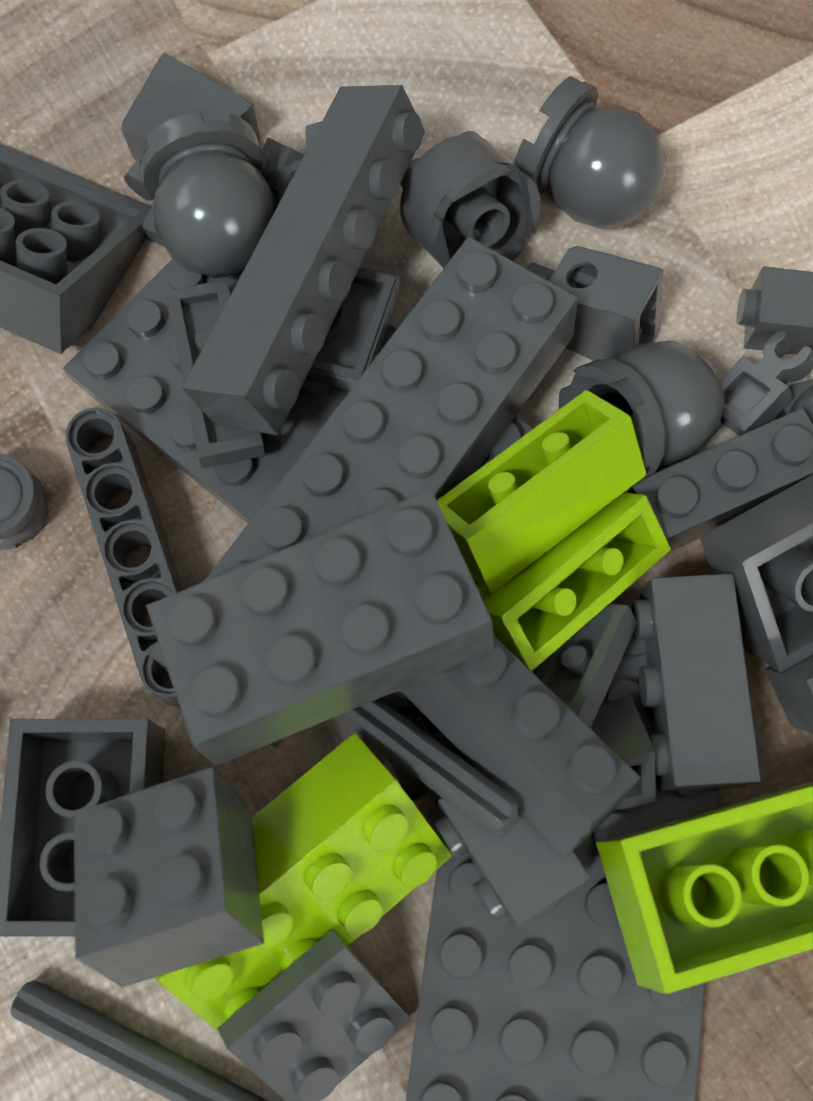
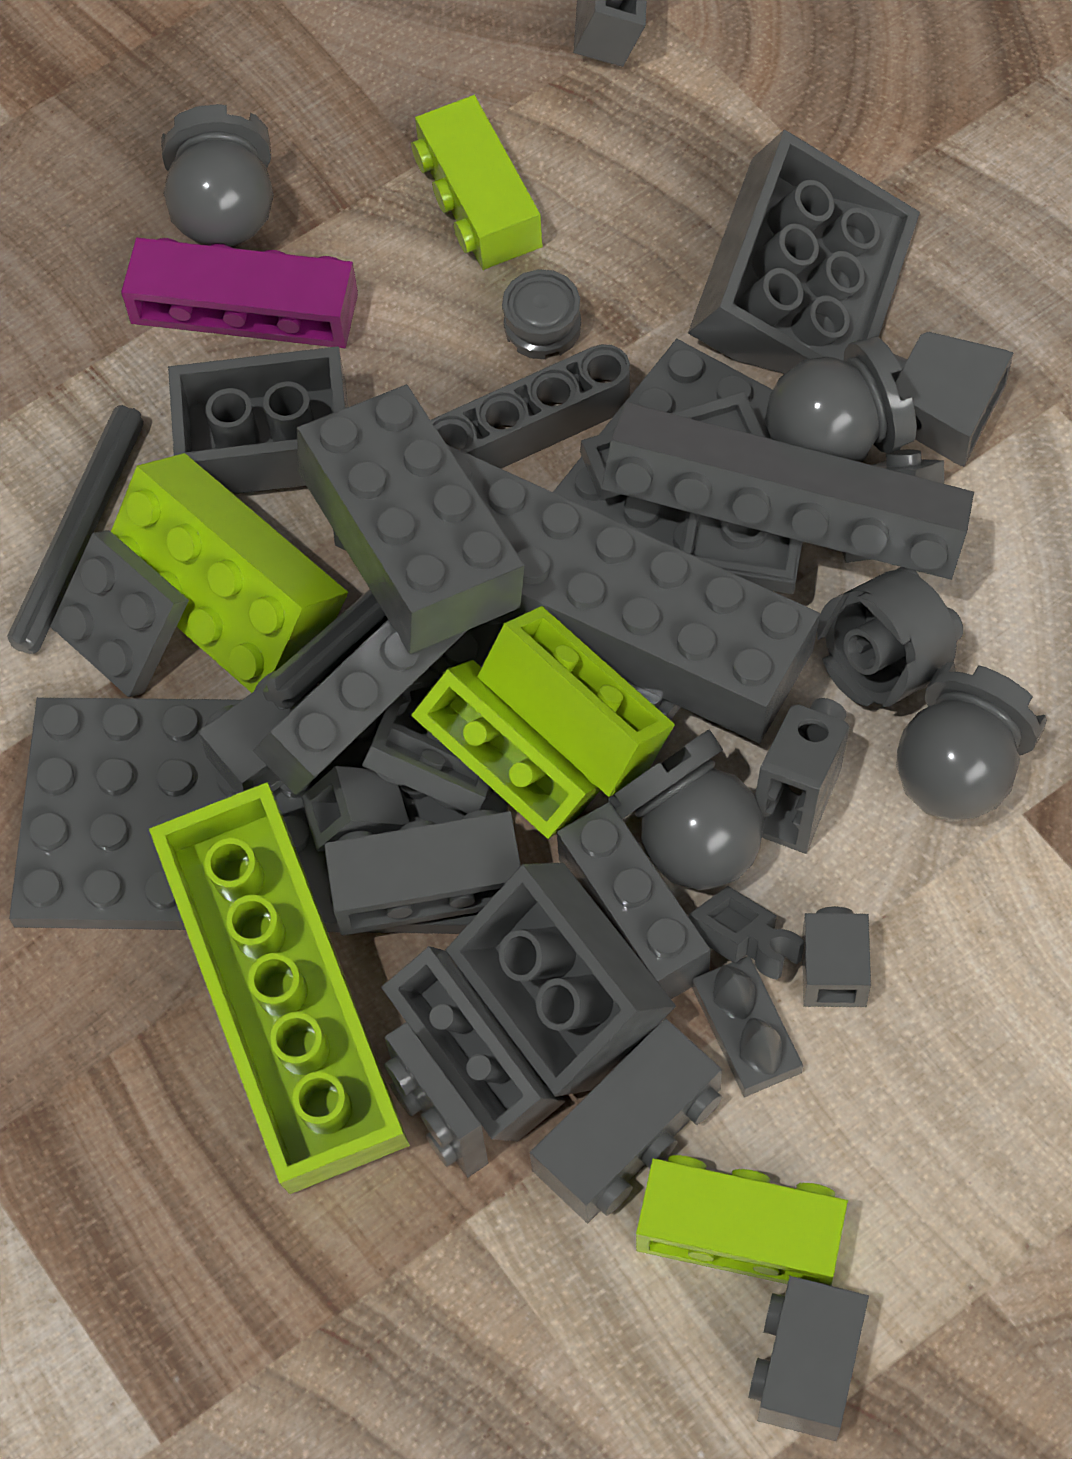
camera: 85 degrees right, 10 degrees down
dark grey brick [74,767,264,987] -> none

